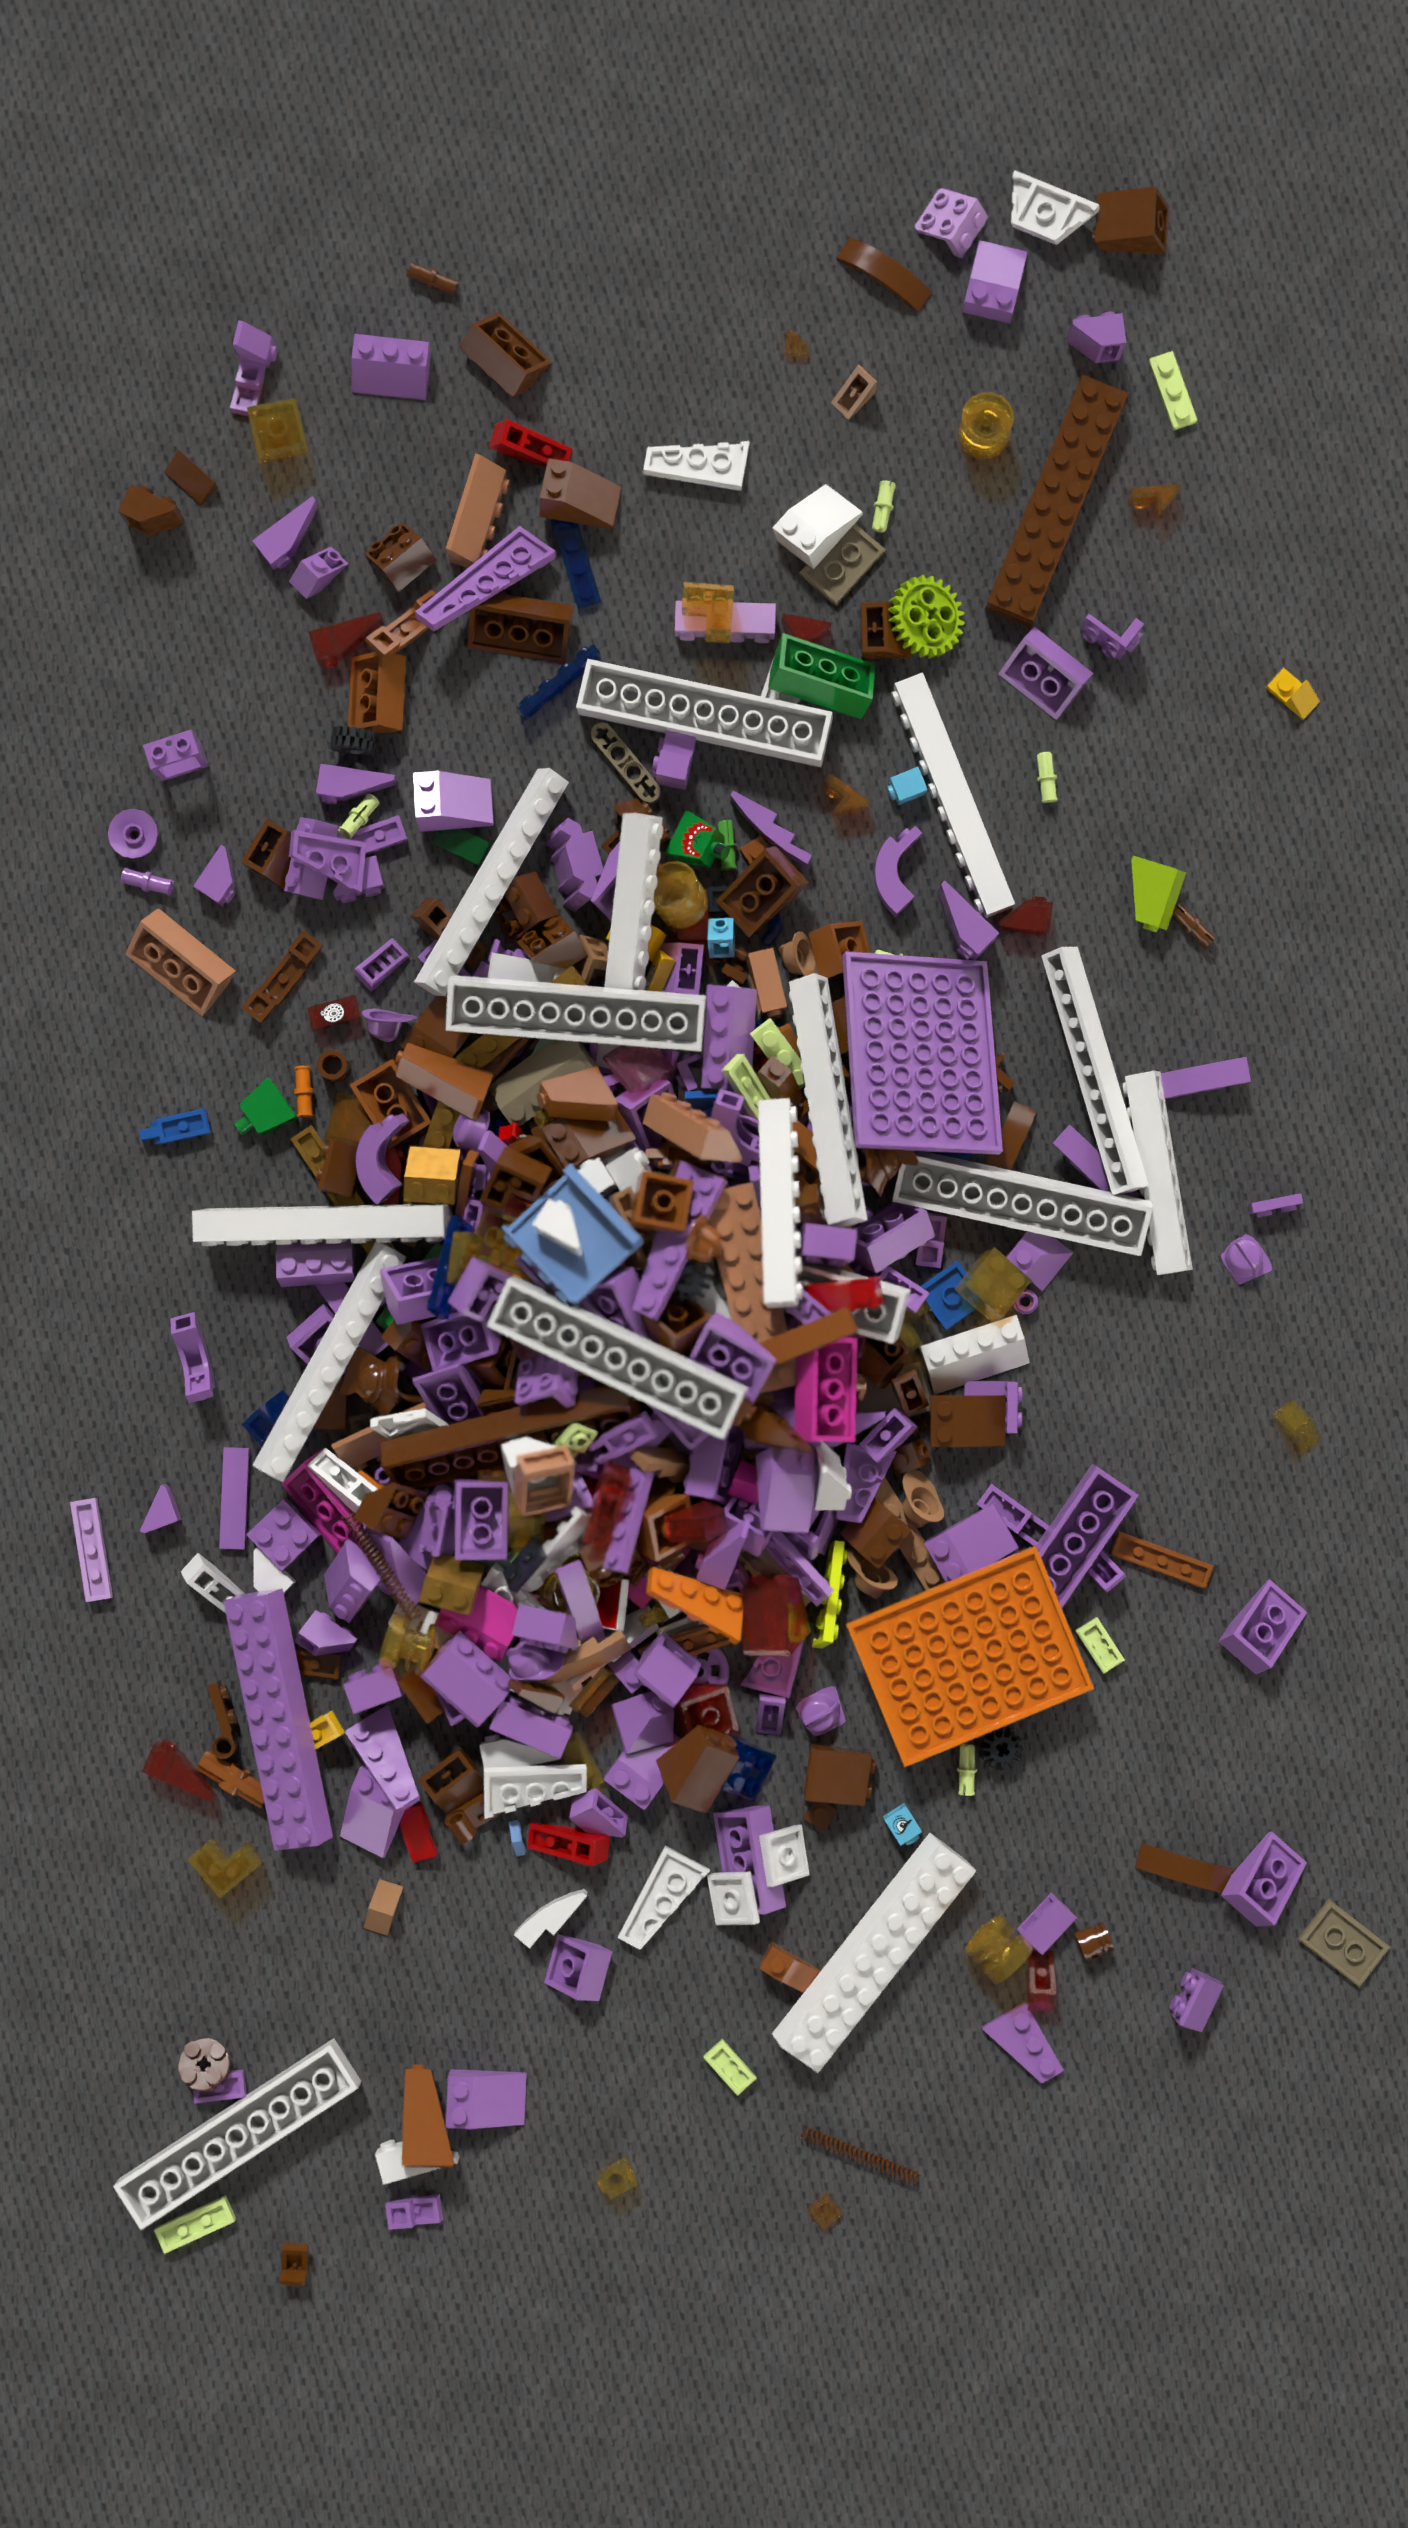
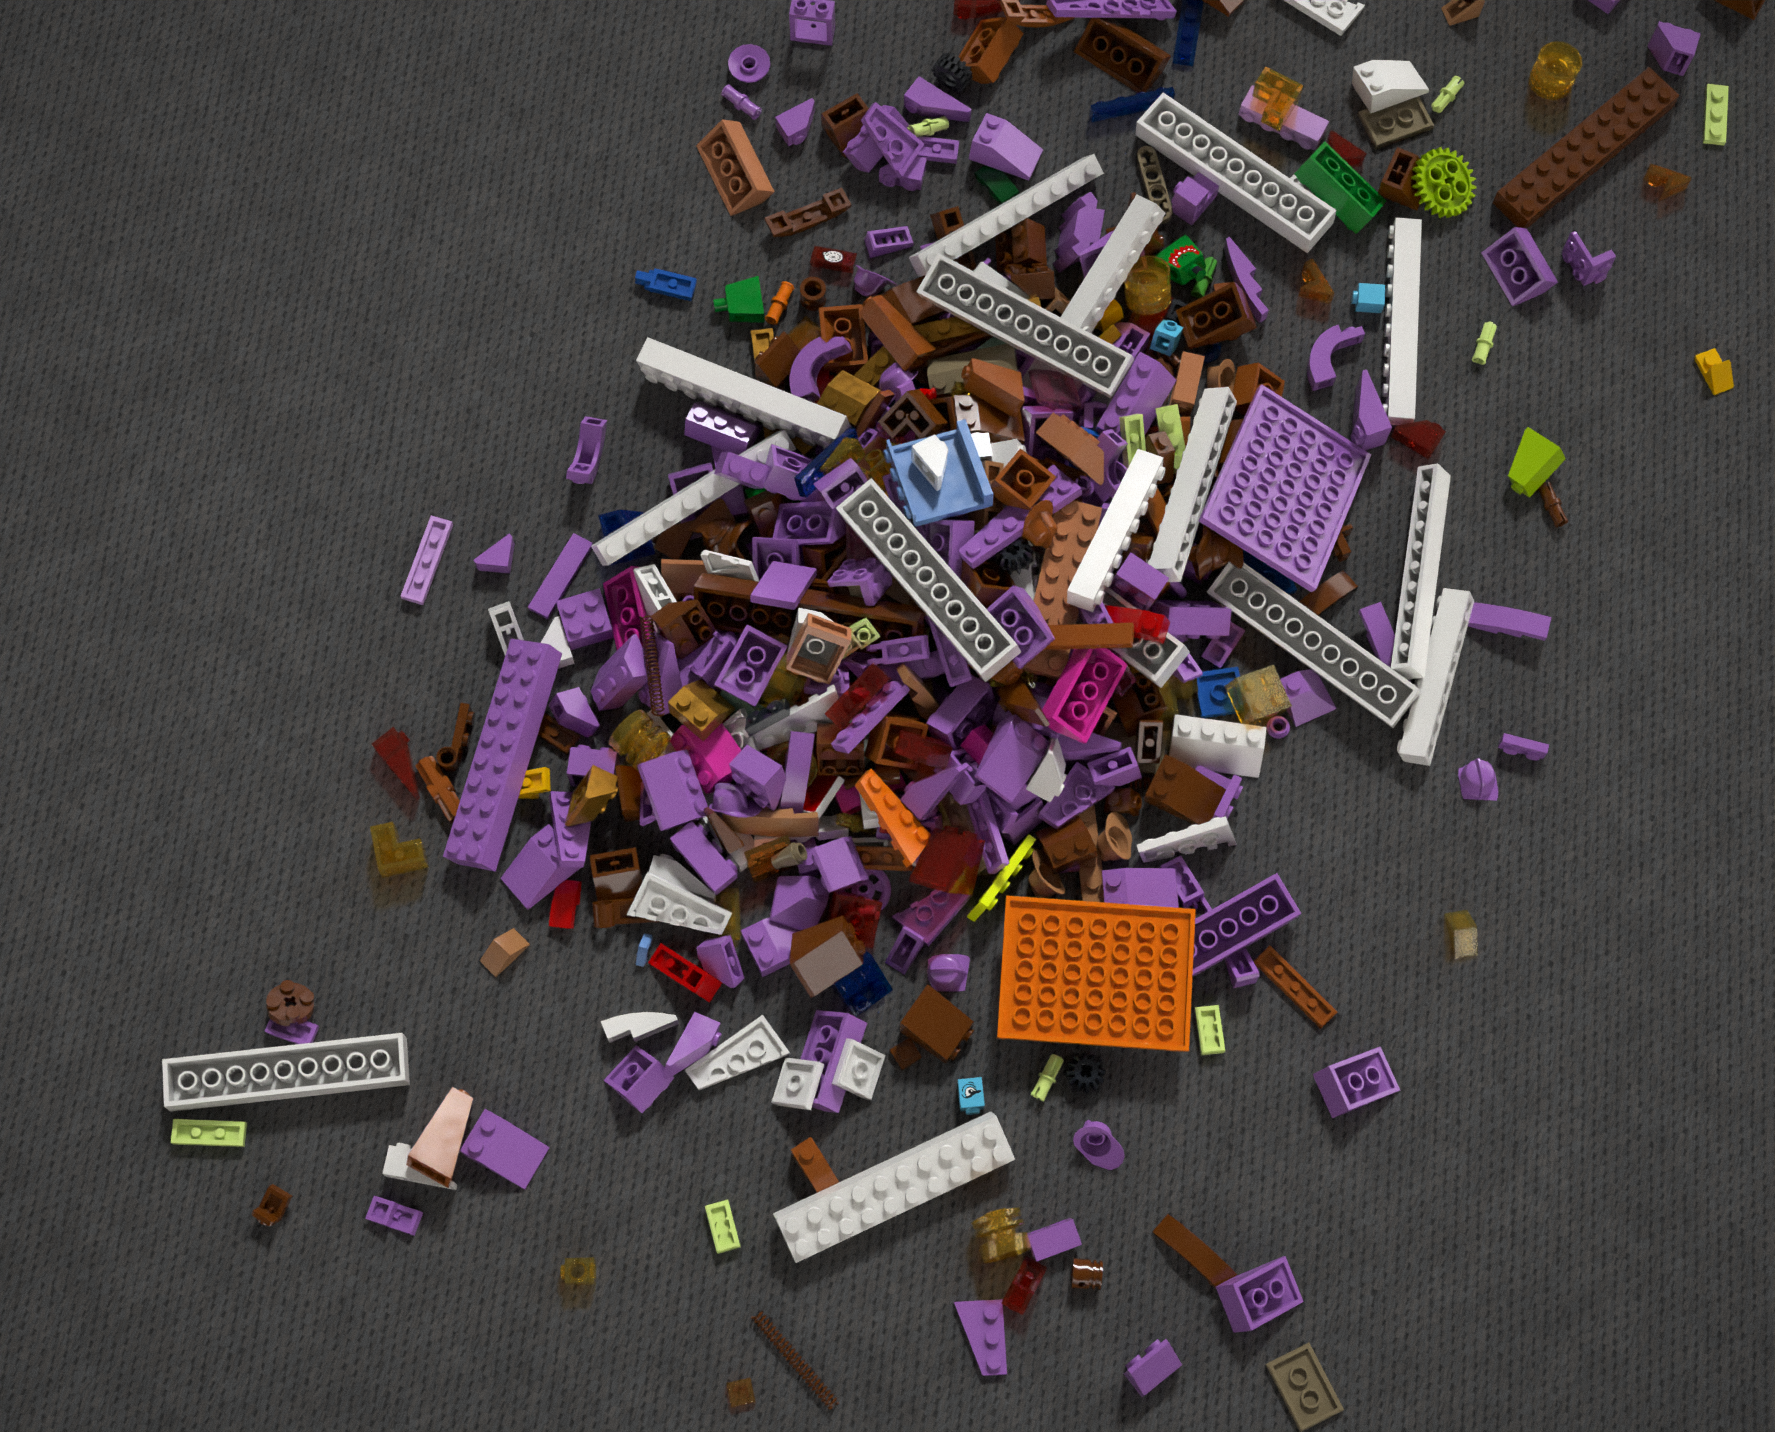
camera: 25 degrees right, 15 degrees down
none -> pearl gold slope [565,765,618,827]
none -> medium lavender slope [663,1012,722,1079]
none -> medium lavender brick [714,451,770,489]
none -> medium lavender tile [750,561,816,610]
none -> dark tan cone [771,842,807,869]
none -> medium lavender piece [1073,1120,1125,1170]
none -> white wing [1137,816,1236,863]

